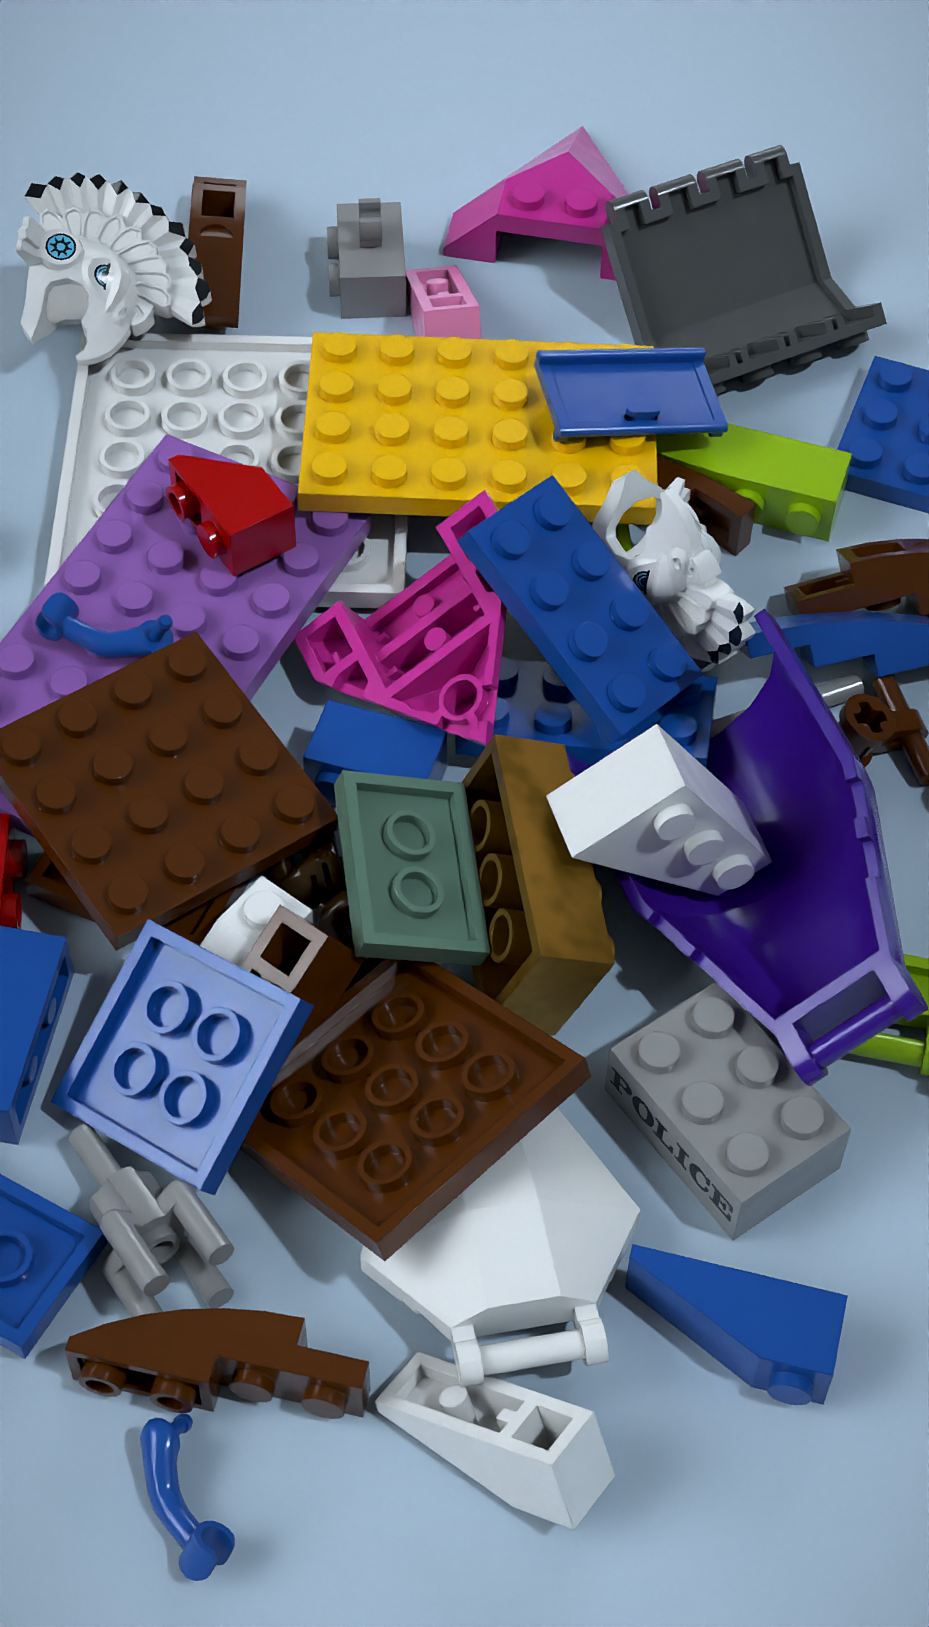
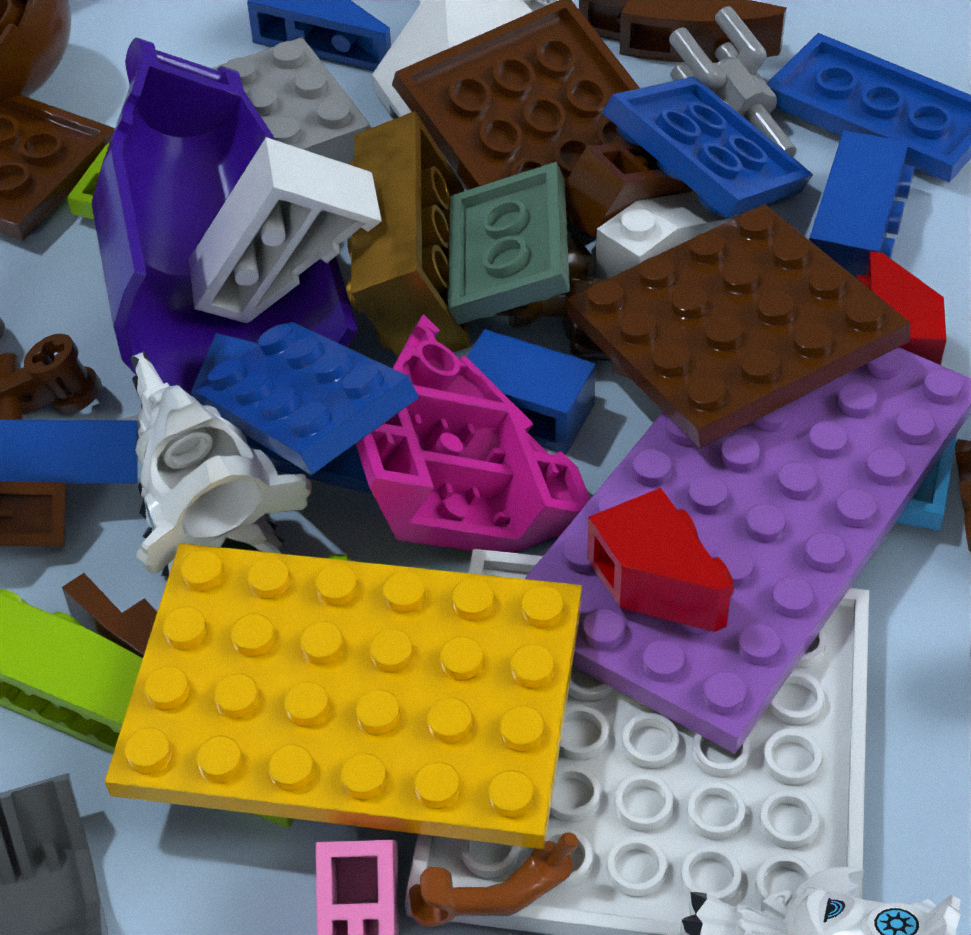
camera: 170 degrees left, 5 degrees down
blue piece [35,592,174,658] -> none
blue door [534,347,728,442] -> none
none -> dark orange piece [409,832,578,927]

